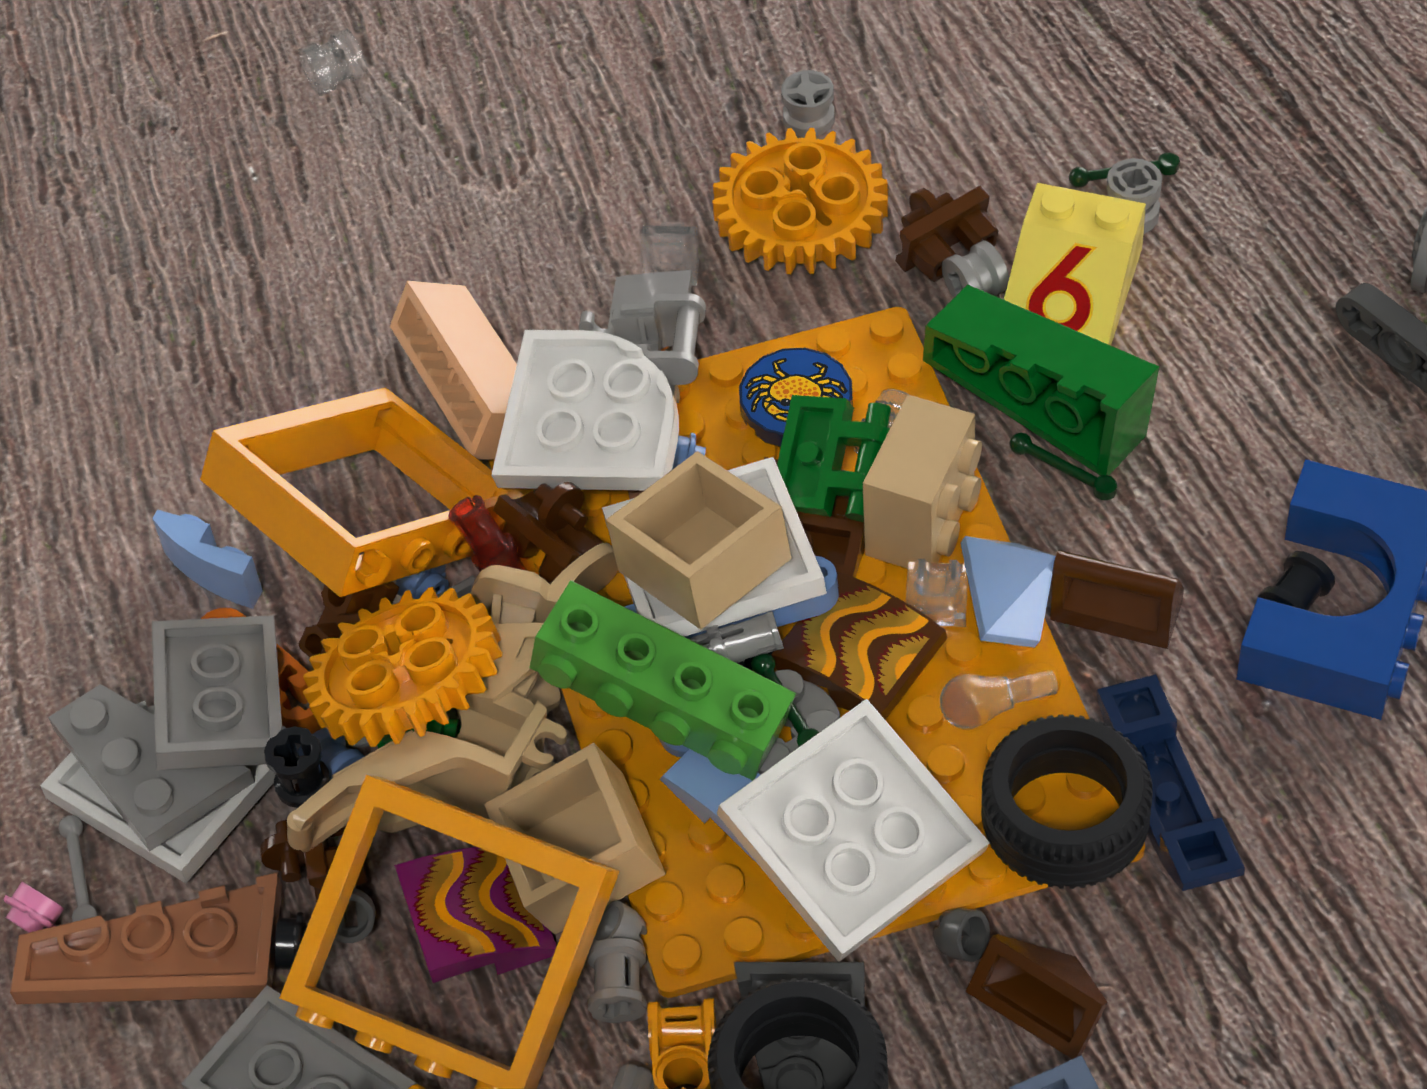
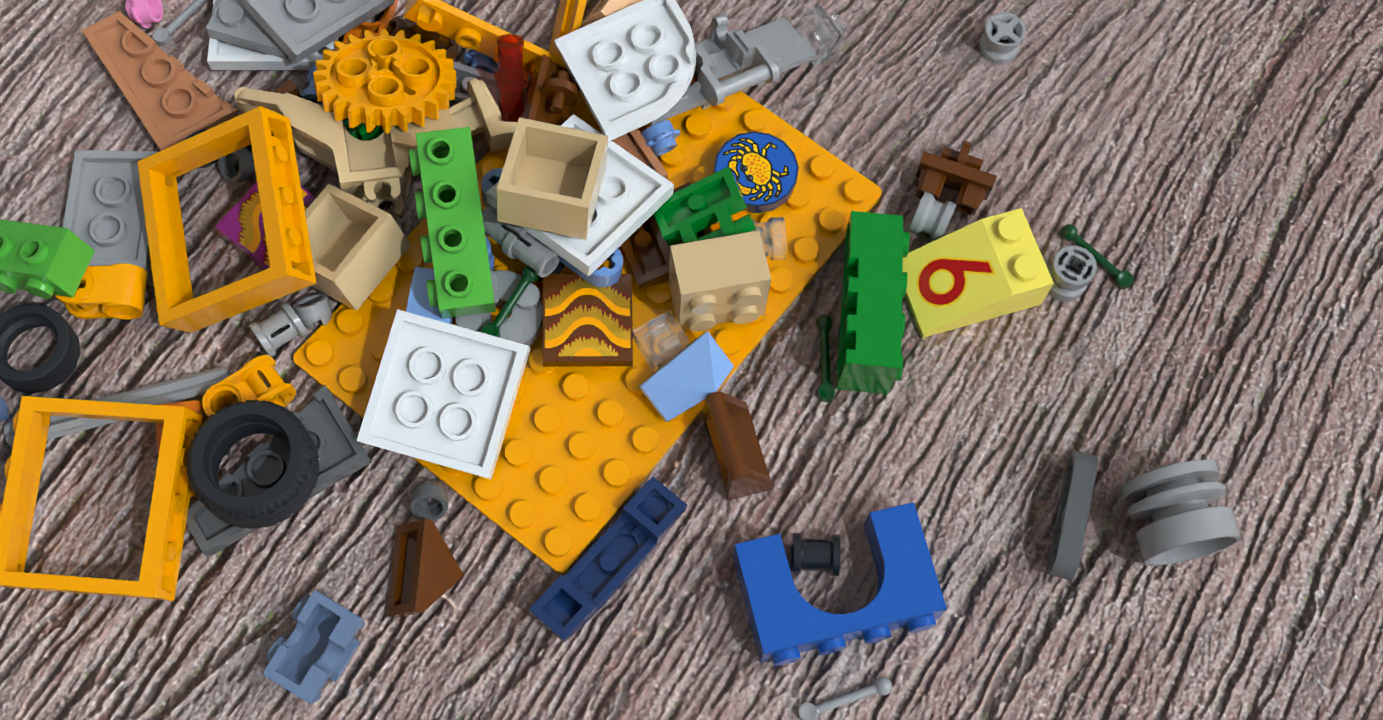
camera: 45 degrees right, 15 degrees up
black bush [264,726,331,808] -> none
light orange gear [712,128,888,275] -> none
clear piece [940,670,1058,729] -> none
black tyre [981,714,1153,889] -> none

